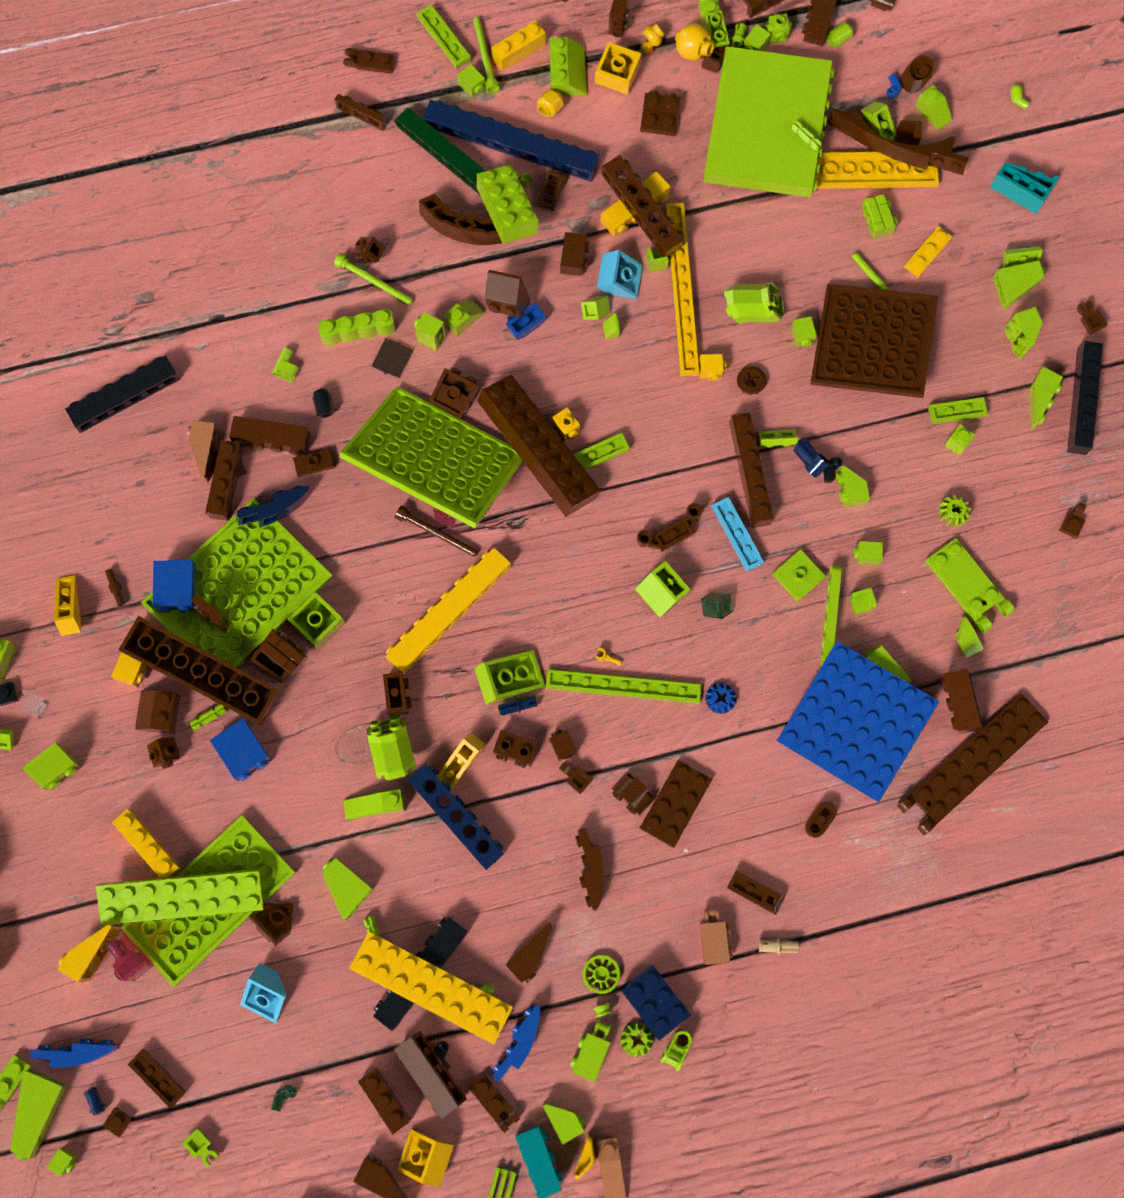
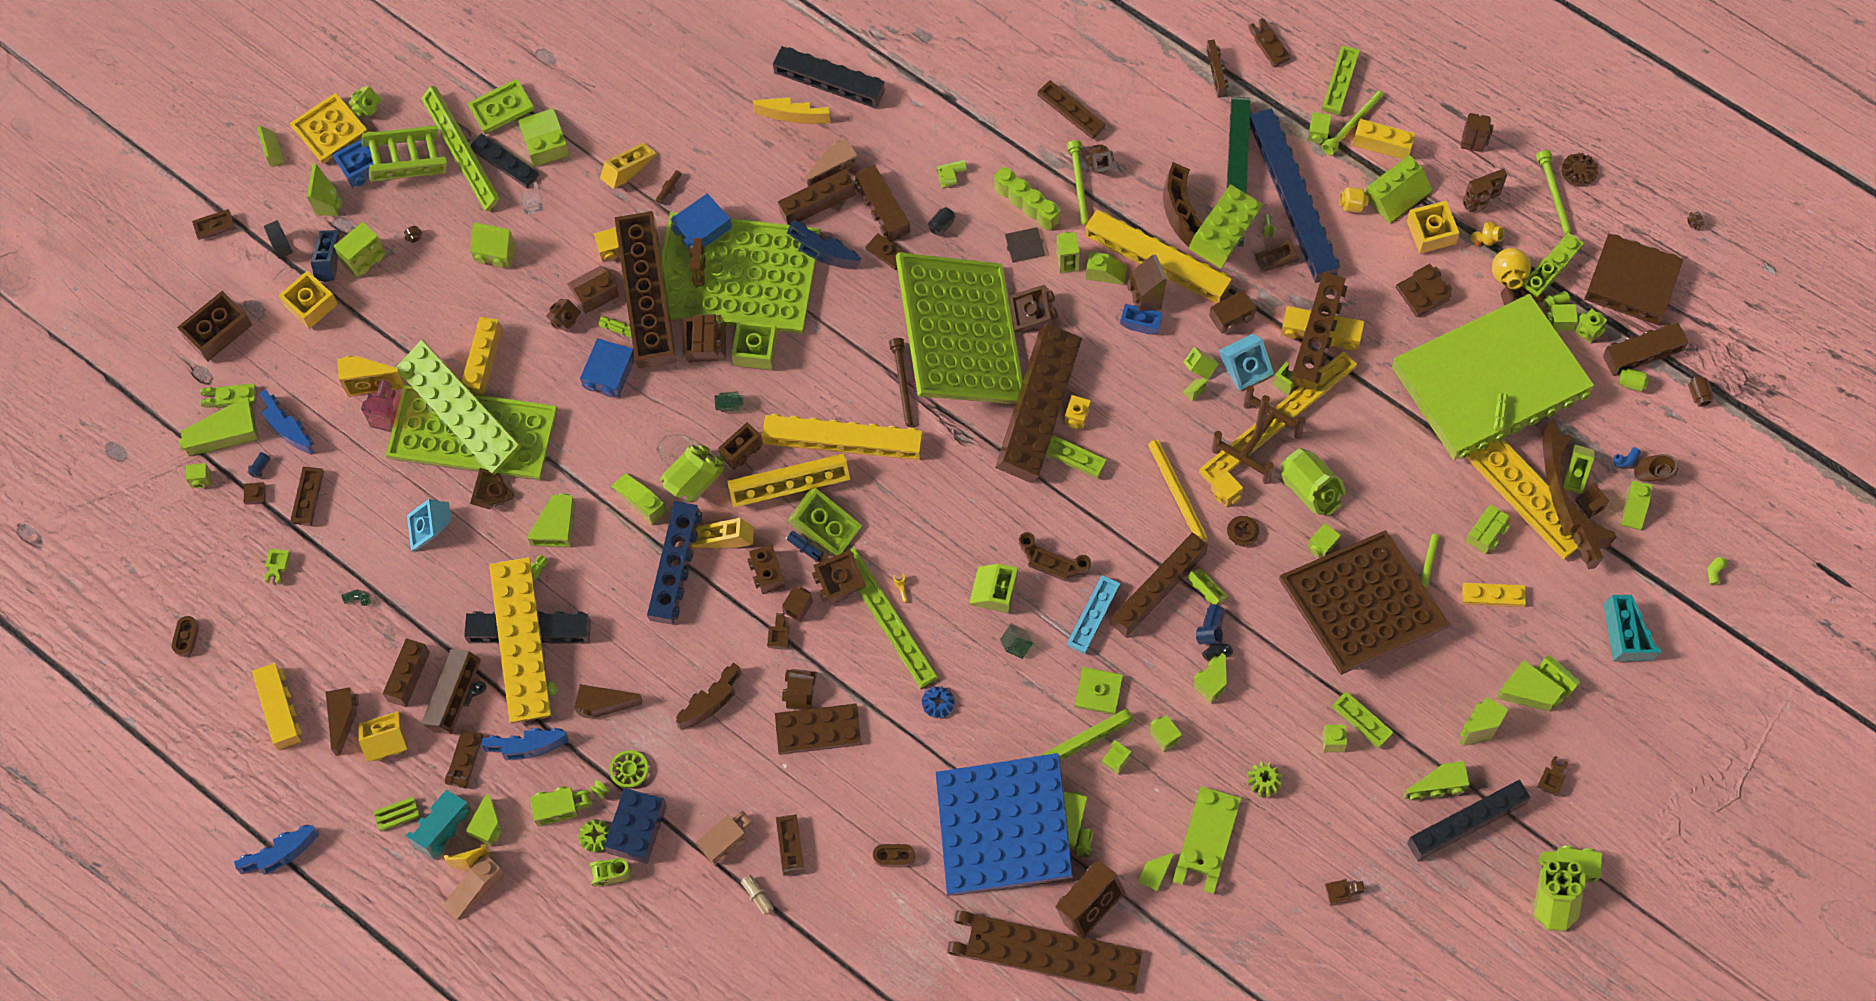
camera: 60 degrees right, 10 degrees down
none -> clear green brick [715,391,744,412]
none -> yellow brick [727,453,850,508]
none -> yellow slope [753,97,830,124]
none -> reddish brown plate [812,550,866,605]
none -> reddish brown plate [1037,80,1105,140]
none -> lime pin [1076,829,1094,857]
none -> yellow brick [1085,210,1232,304]
none -> yellow axle [1148,440,1208,542]
none -> reddish brown piece [1212,386,1306,484]

